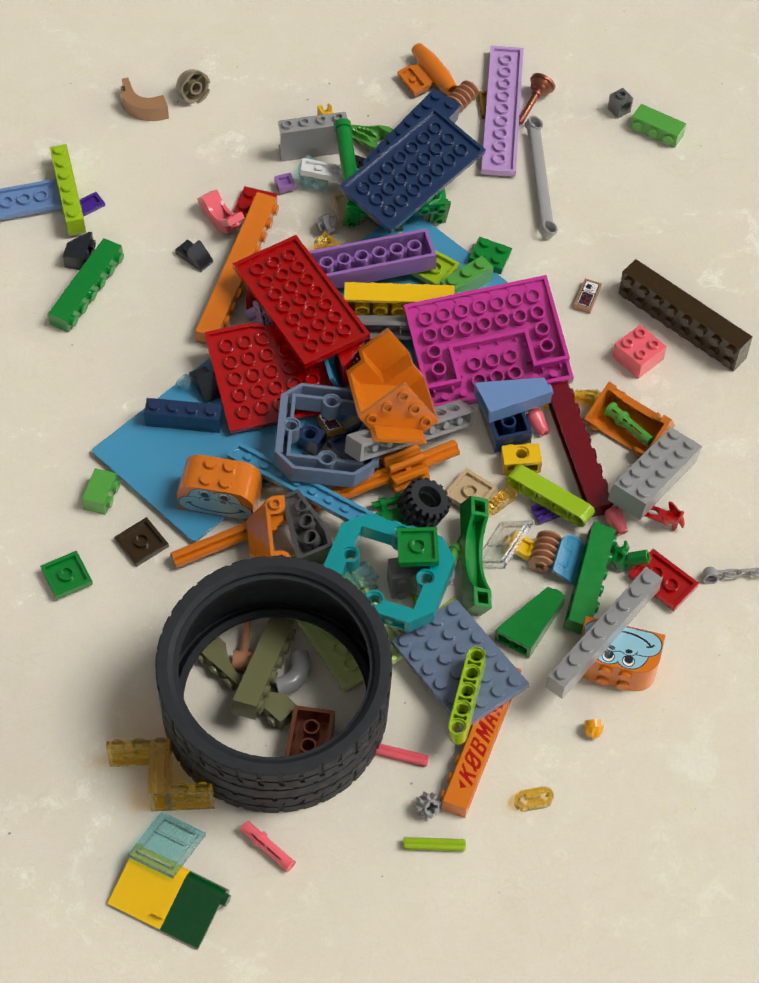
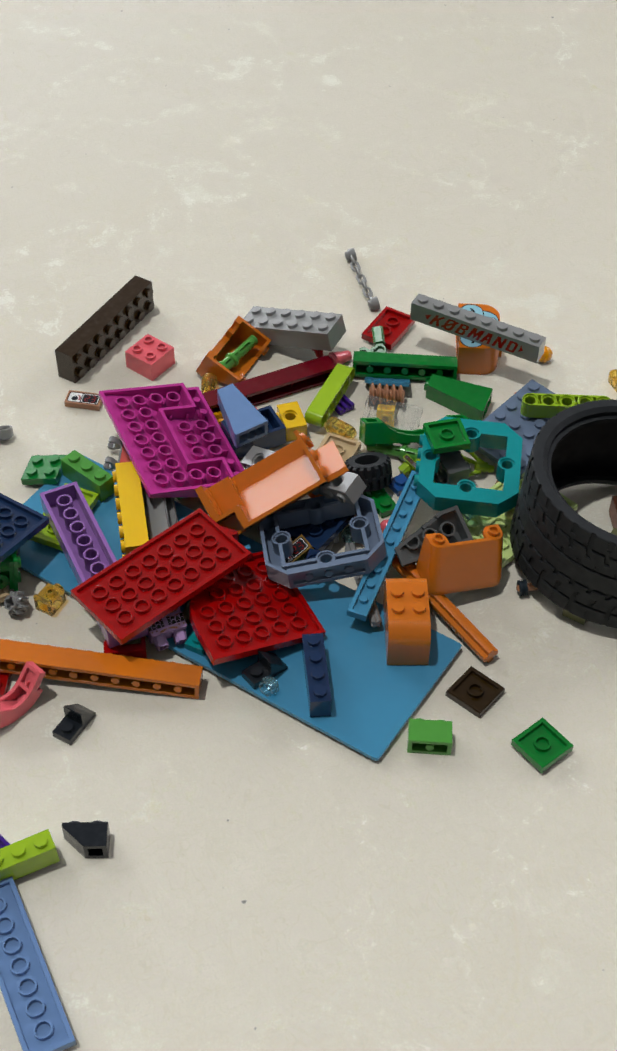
camera: 100 degrees left, 10 degrees down
green brick [48,238,124,332] -> none

